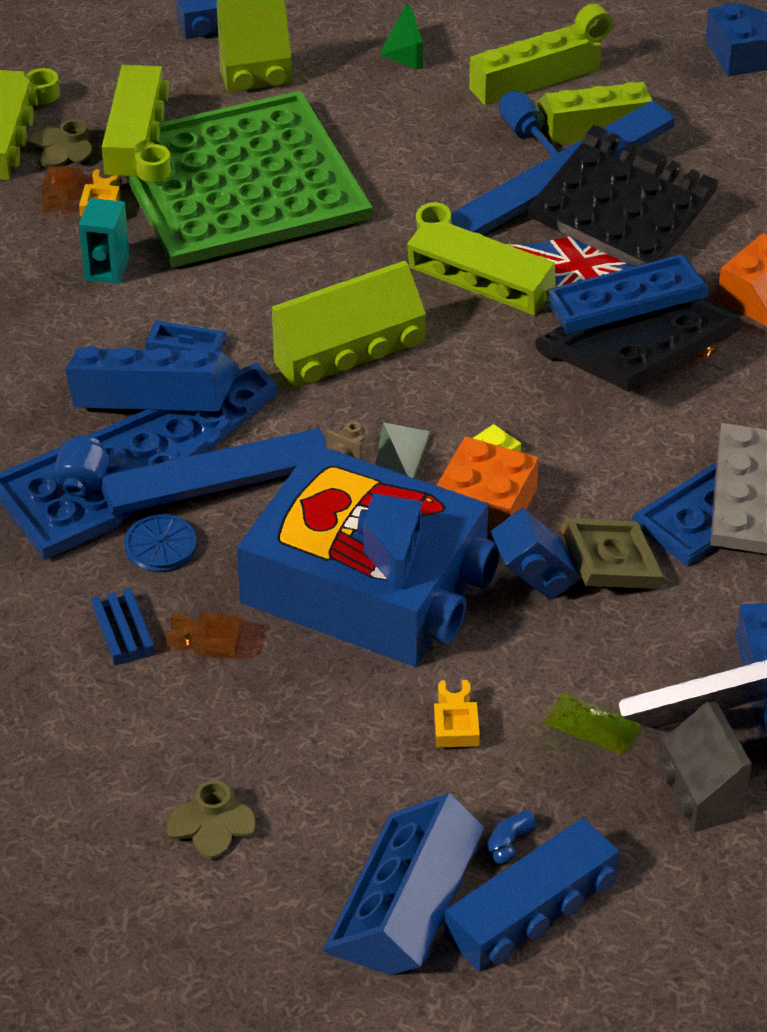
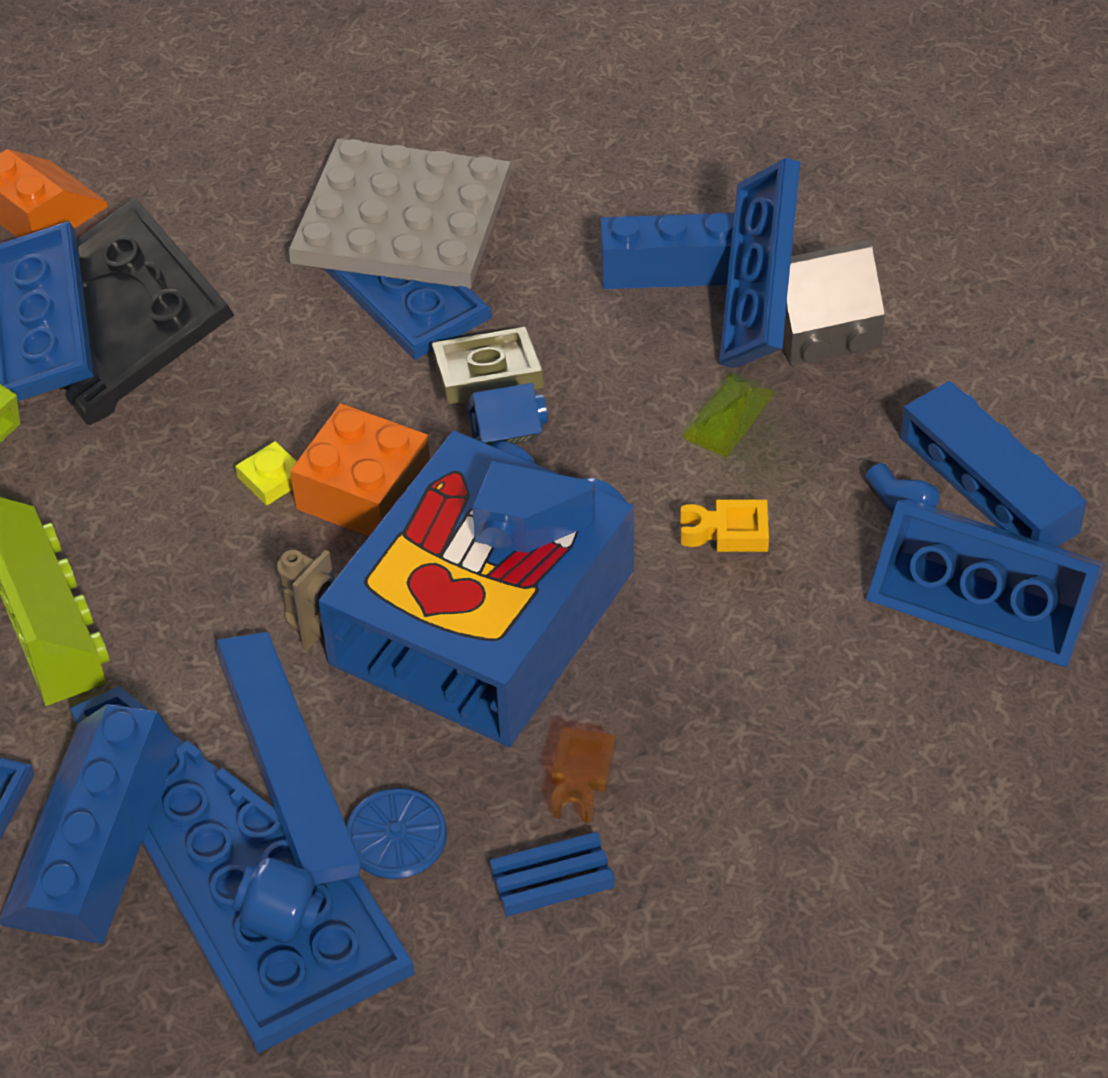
camera: 85 degrees left, 5 degrees up
olive plate [166,780,256,860] -> none
sand green slope [375,422,430,478] -> none

